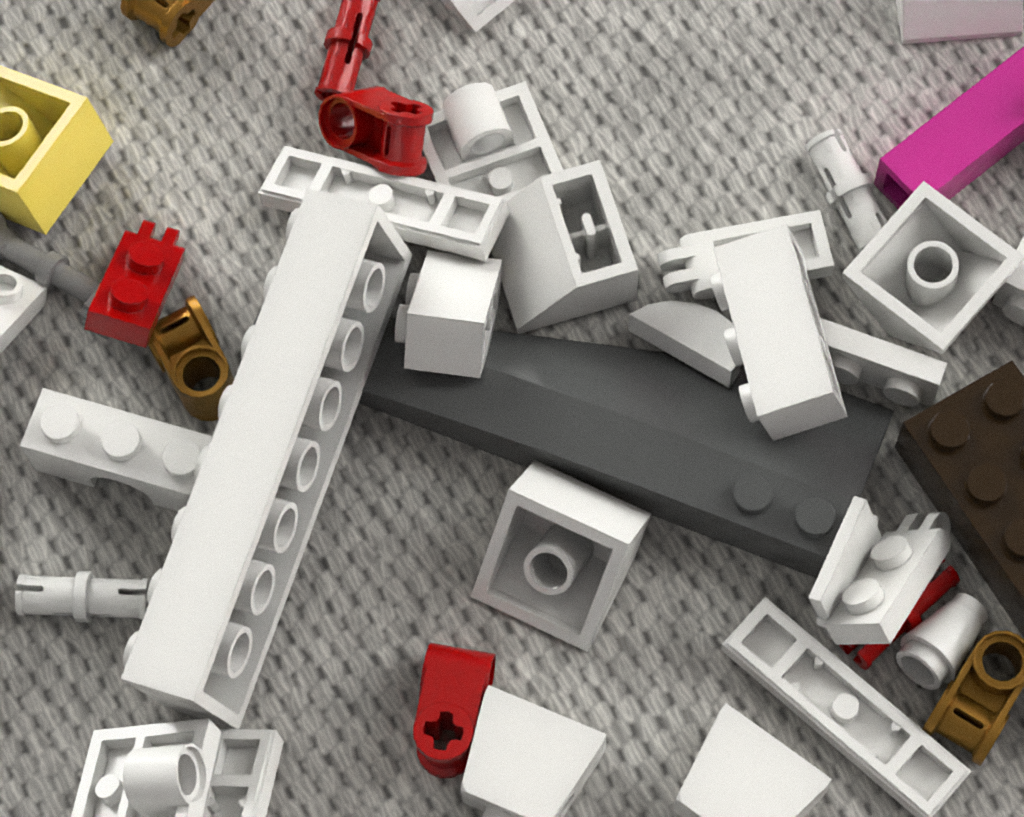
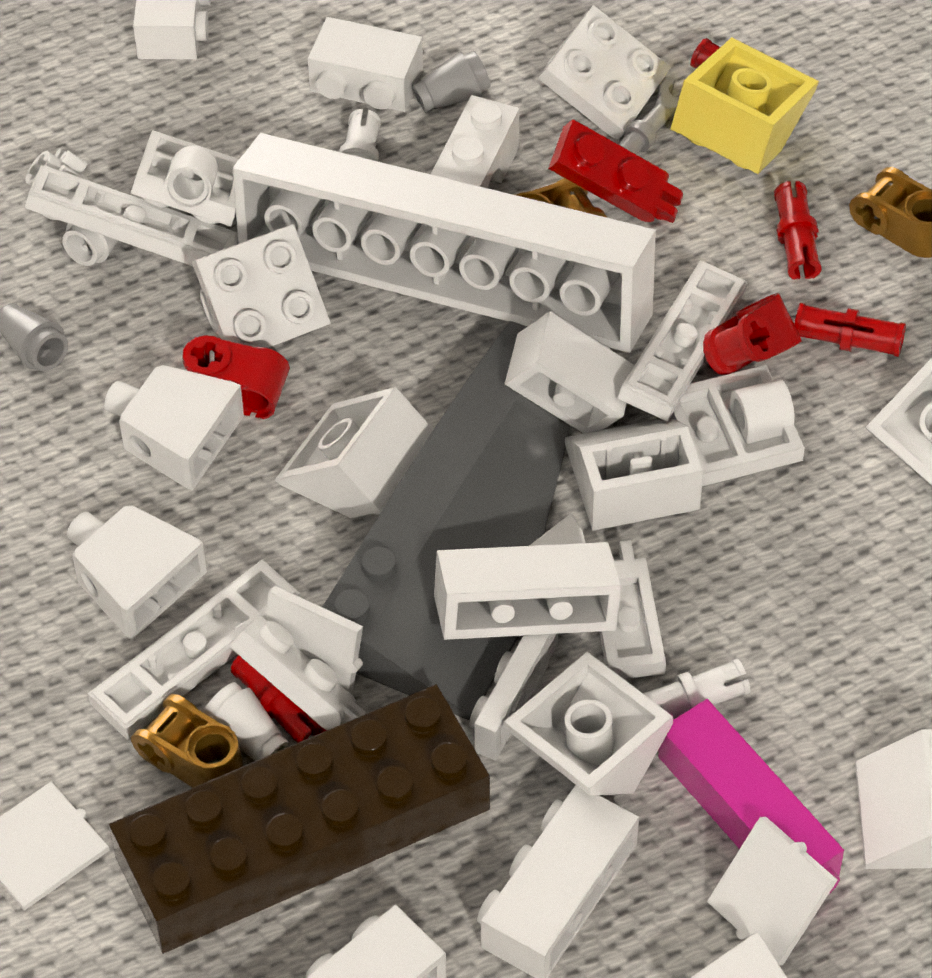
camera: 90 degrees right, 15 degrees down
none -> white plate [191,224,331,348]
none -> red pin [774,181,822,280]

